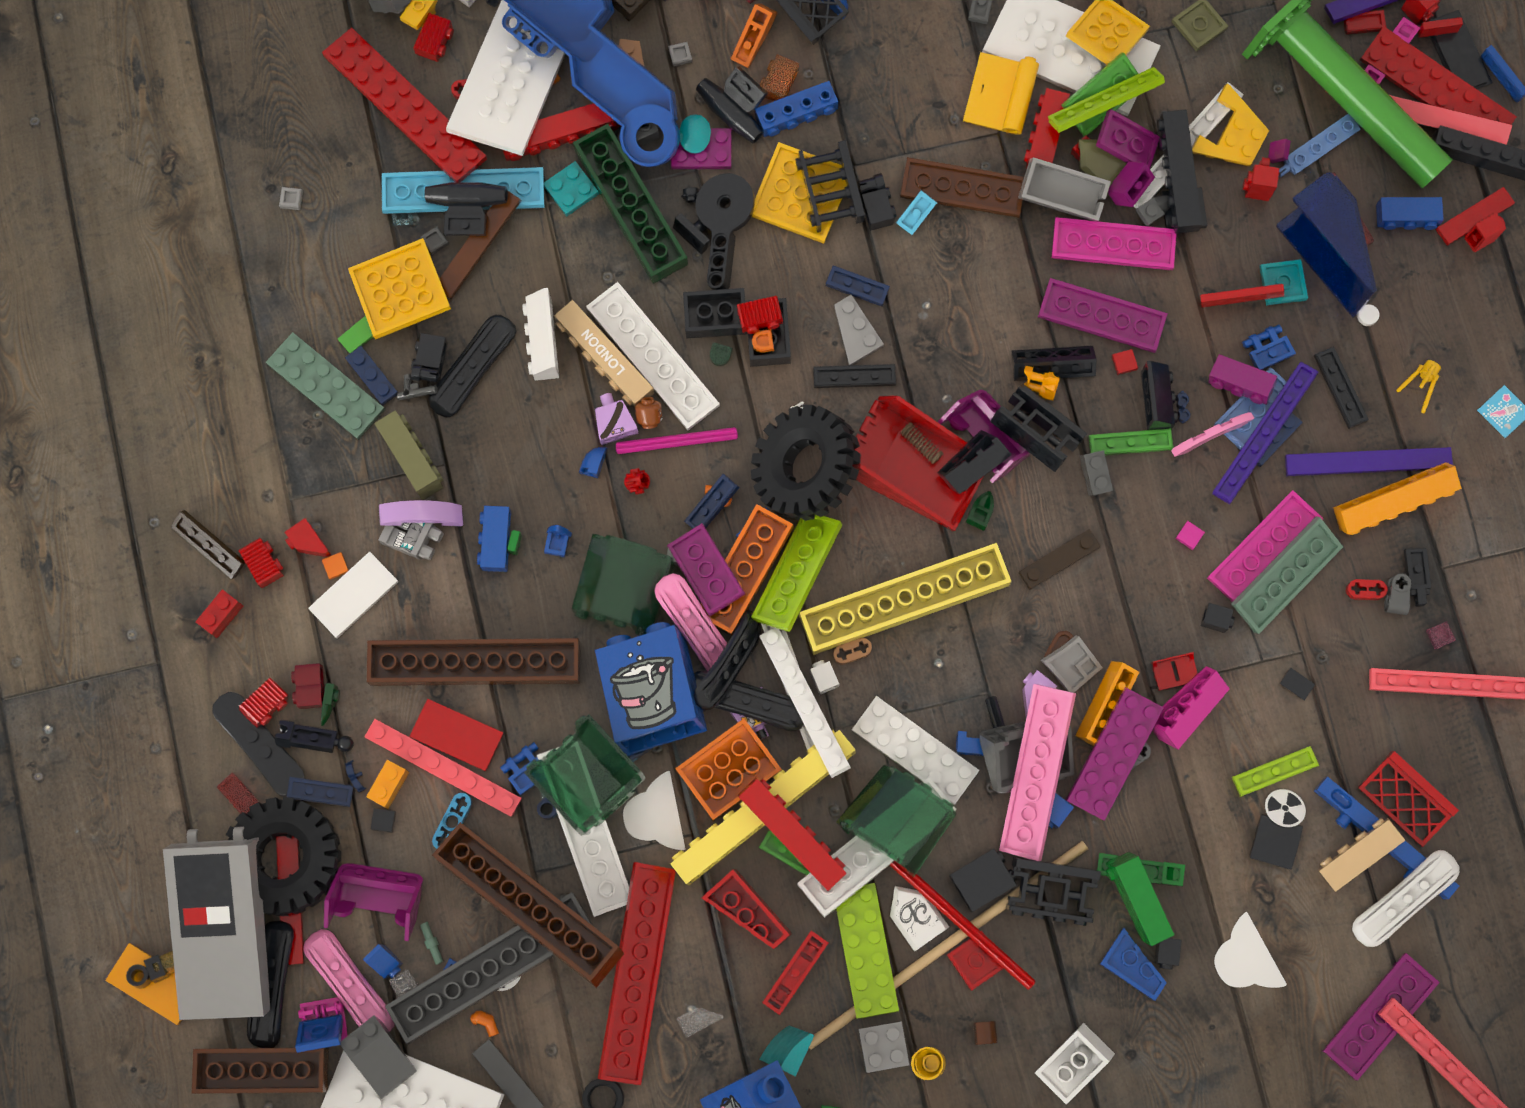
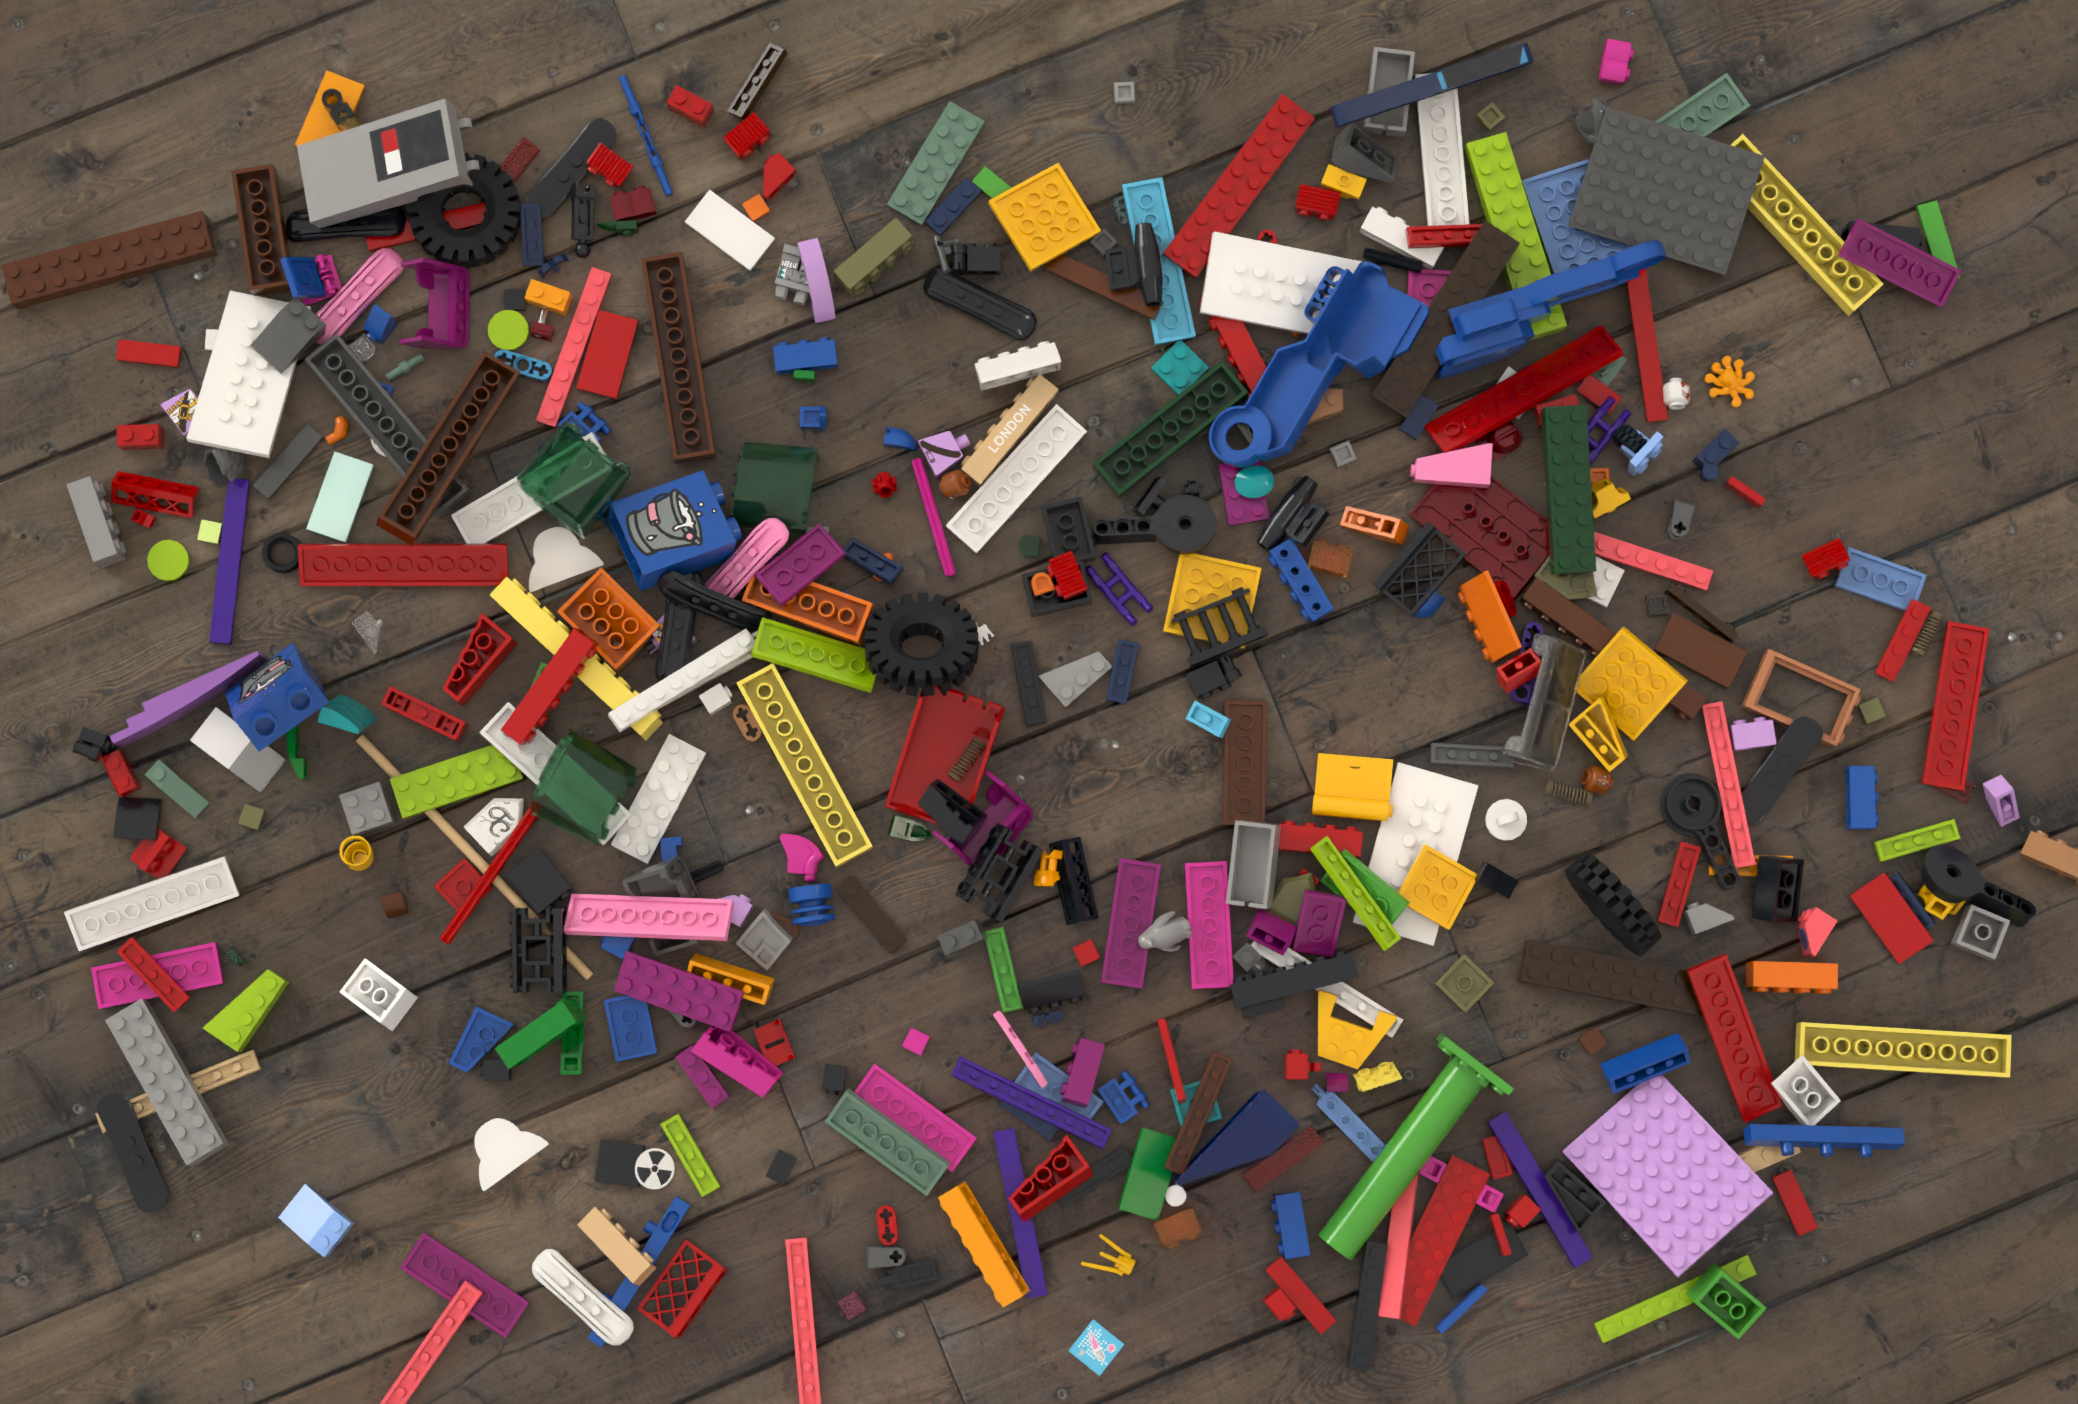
camera: 75 degrees right, 5 degrees up
none -> light aqua tile [306,451,374,543]
none -> lime tile [488,310,529,351]
none -> dark red piece [530,308,555,342]
none -> blue plate [603,995,658,1062]
none -> blue piece [619,75,673,197]
none -> magenta brick [675,1045,731,1109]
none -> dark pink arm [780,834,825,881]
none -> blue wheel [788,883,836,927]
none -> red wedge [1008,1135,1093,1223]
none -> dark purple piece [1085,552,1153,626]
none -> green tile [1117,1127,1176,1221]
none -> light grey animal [1138,911,1191,952]
none -> clear orange brick [1153,1207,1202,1249]
none -> reddish brown tile [1164,1051,1233,1176]
none -> light yellow hinge [1353,1062,1402,1092]

